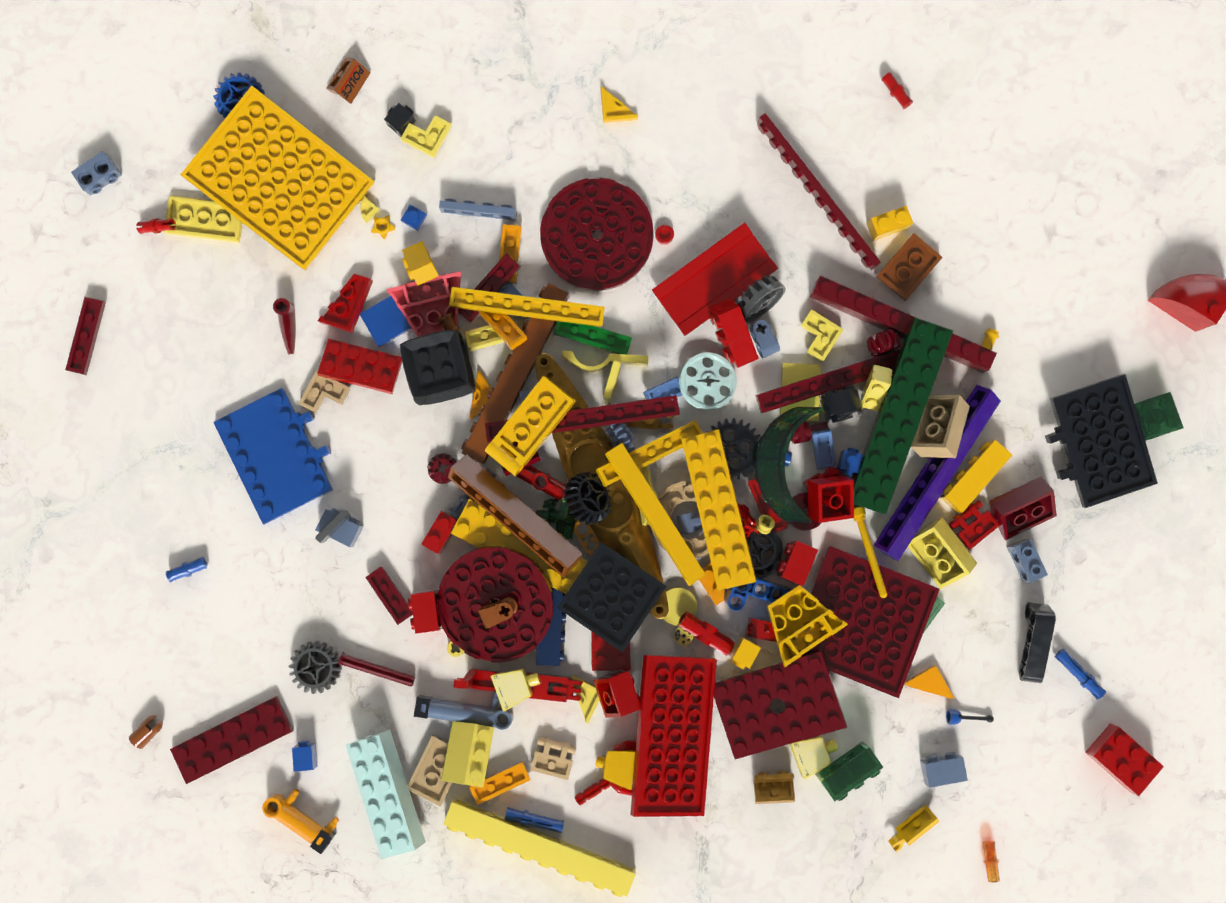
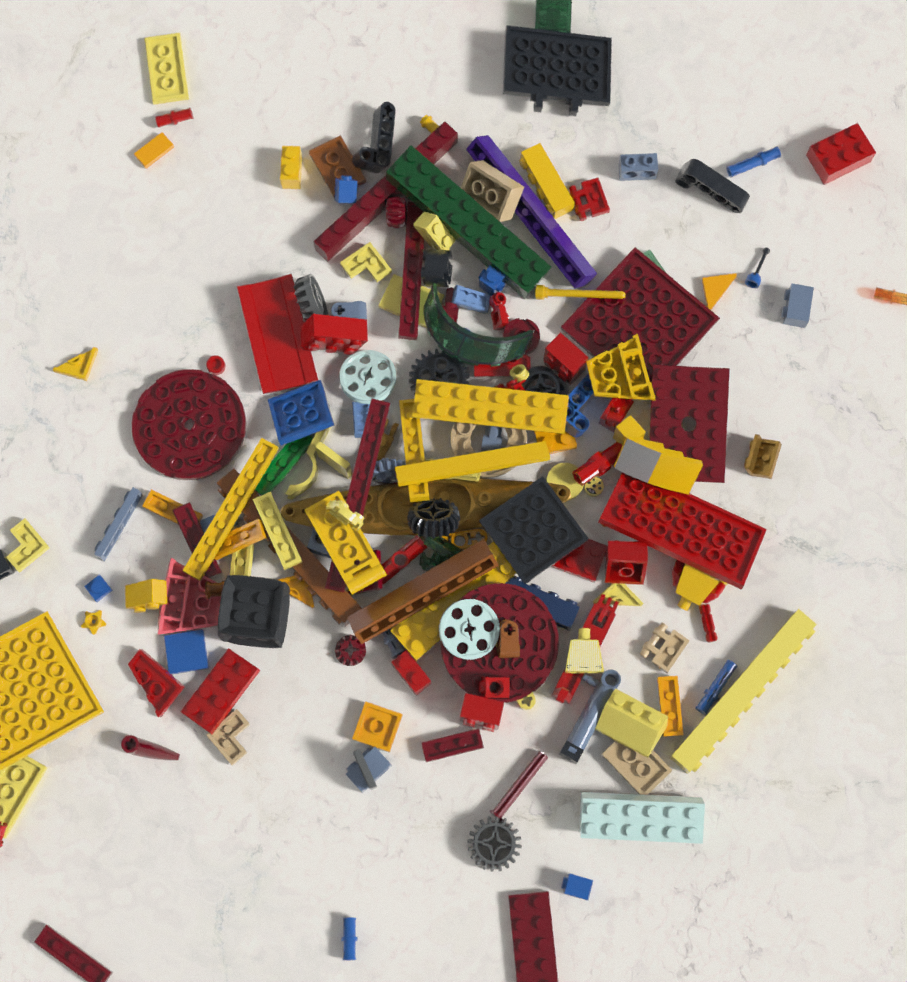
camera: 70 degrees left, 10 degrees down
blue hinge [213,388,333,525] -> none
light orange piece [262,789,339,854] -> none
light yellow tile [360,196,380,224] -> none
dark red plate [757,113,881,271] -> none
light yellow torso [790,736,838,779] -> none
red brick [807,475,854,523] -> none
clear green brick [815,742,883,802] -> none
yellow plate [888,804,940,852] -> none
light yellow slope [908,517,977,589] -> none
dark red slope [989,477,1057,540] -> none
none -> light orange tile [134,132,174,169]
none -> light yellow tile [144,33,189,105]
none -> light yellow plate [253,492,302,570]
none -> blue plate [268,380,335,446]
none -> light yellow plate [326,500,365,531]
none -> blue brick [335,175,357,203]
none -> black beam [352,101,396,173]
none -> light orange plate [352,701,403,753]
none -> light aqua wedge [439,599,500,660]
none -> red brick [479,677,510,698]
none -> yellow slope [614,436,703,495]

